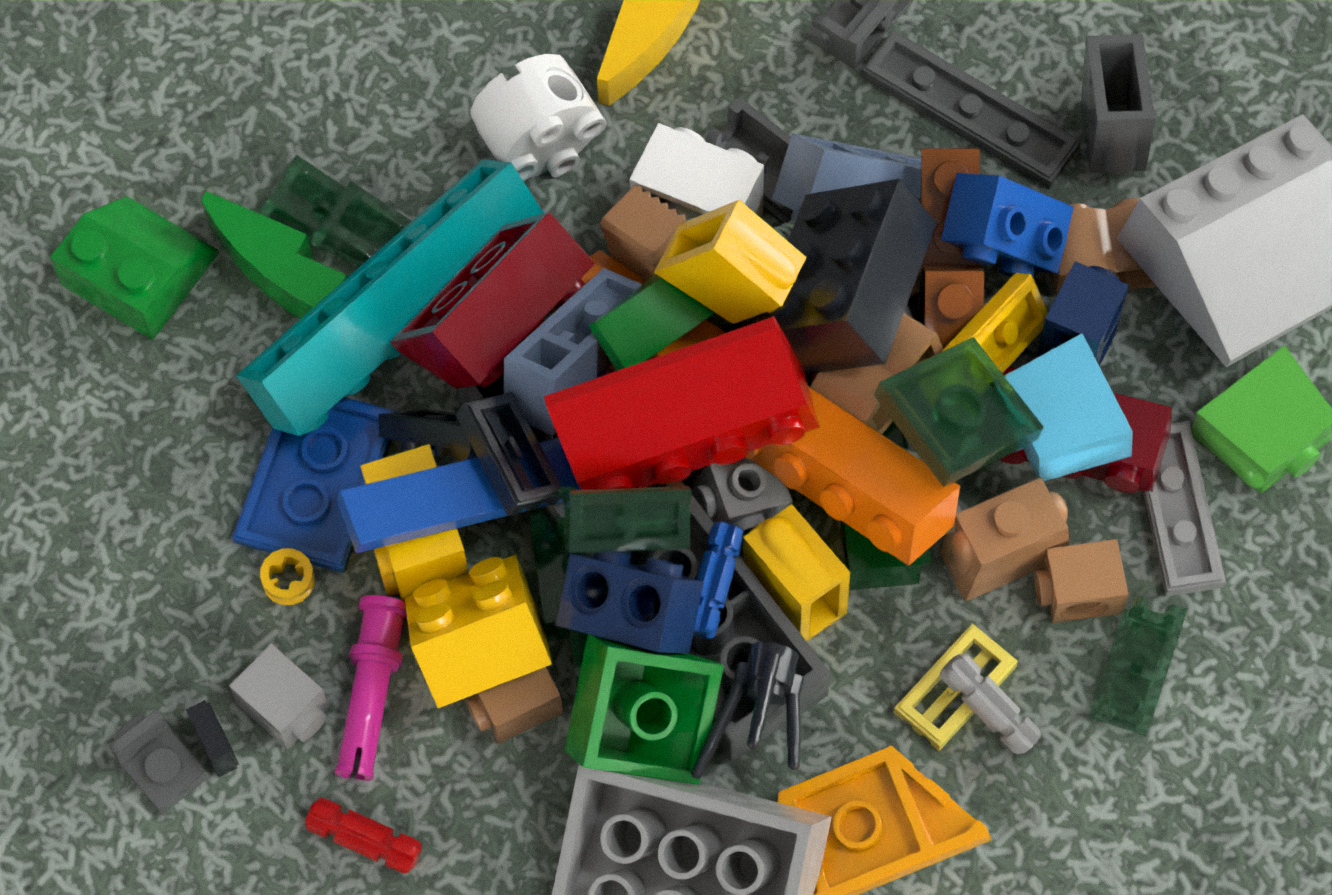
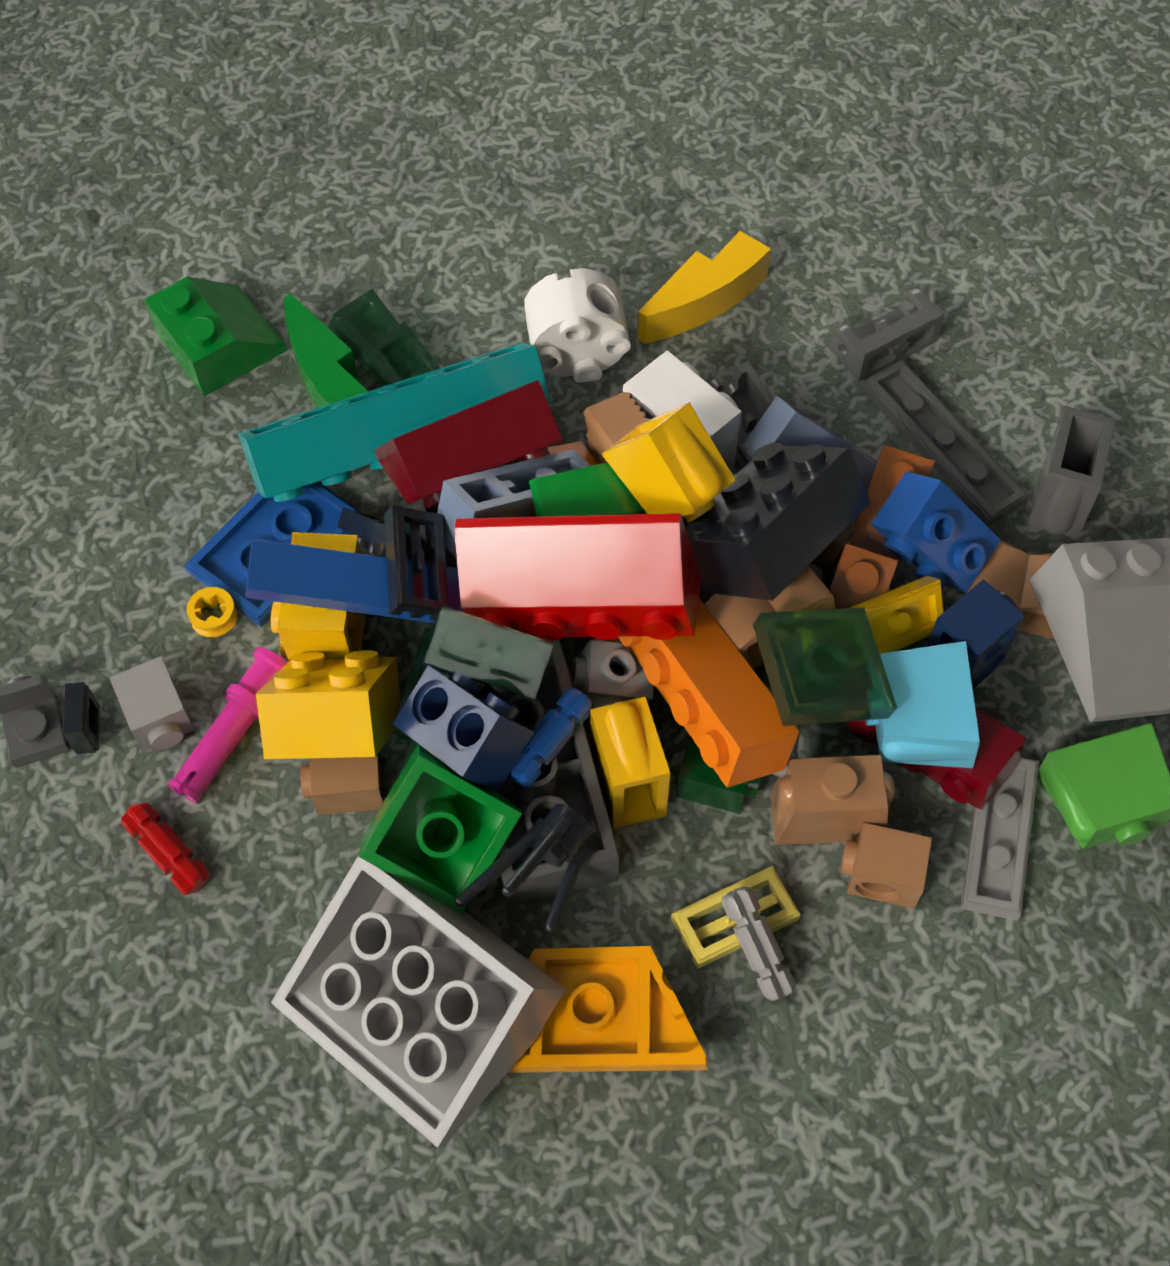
camera: 20 degrees right, 5 degrees down
clear green hinge [1088,596,1188,737] -> none

